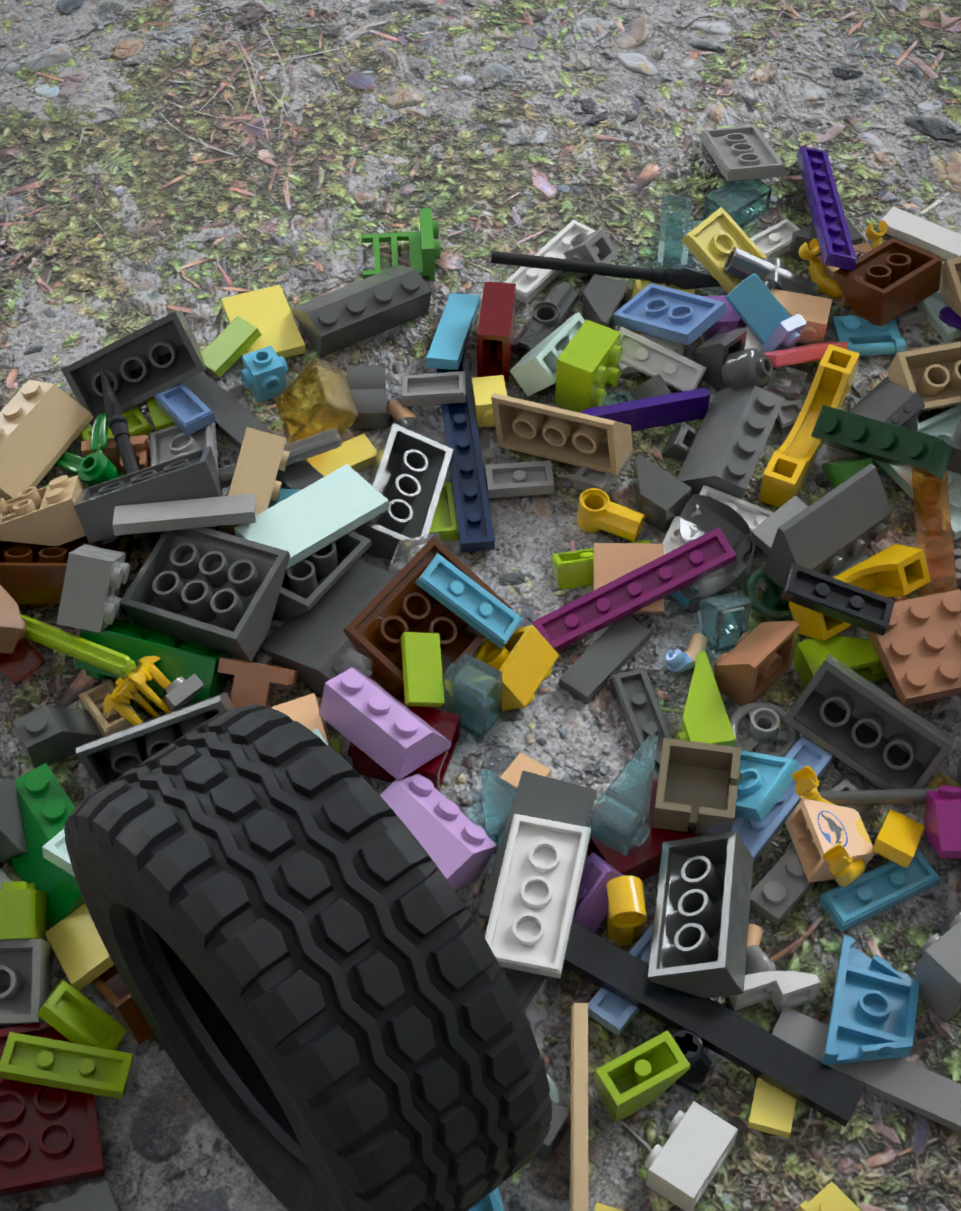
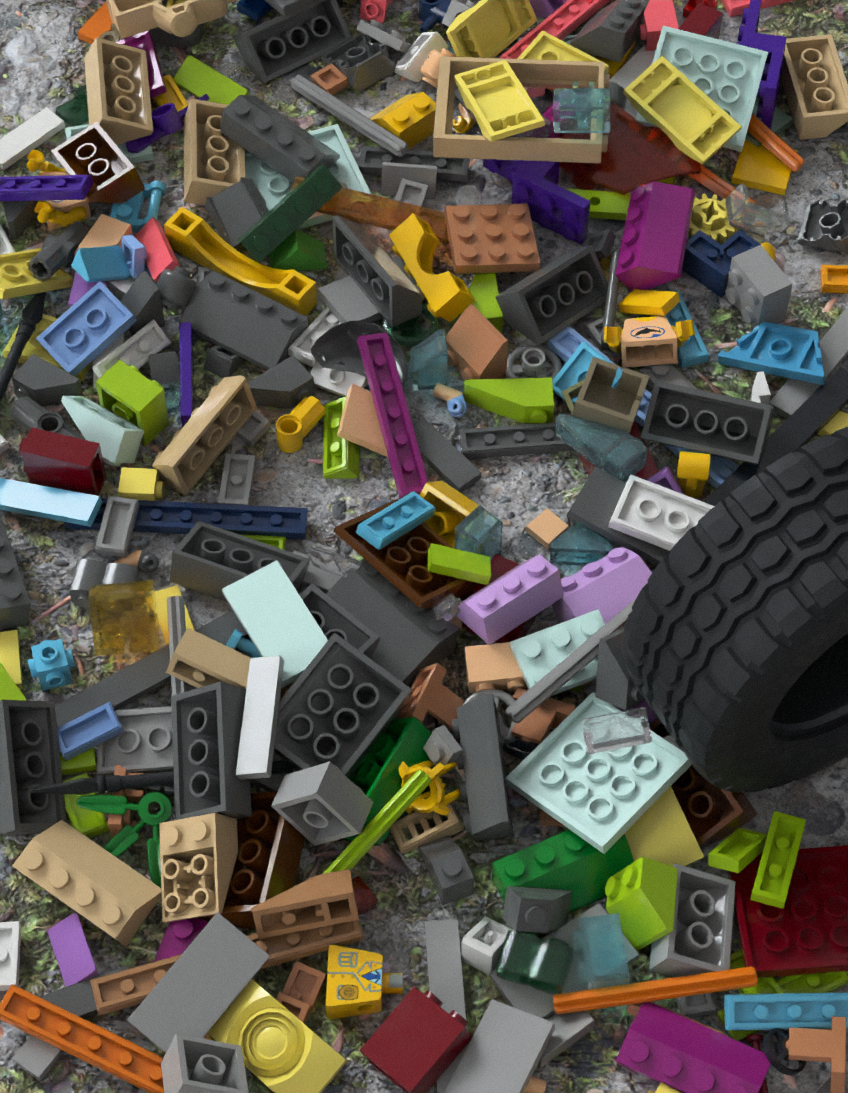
camera: 80 degrees left, 5 degrees up
black tile [780,563,895,636] -> none

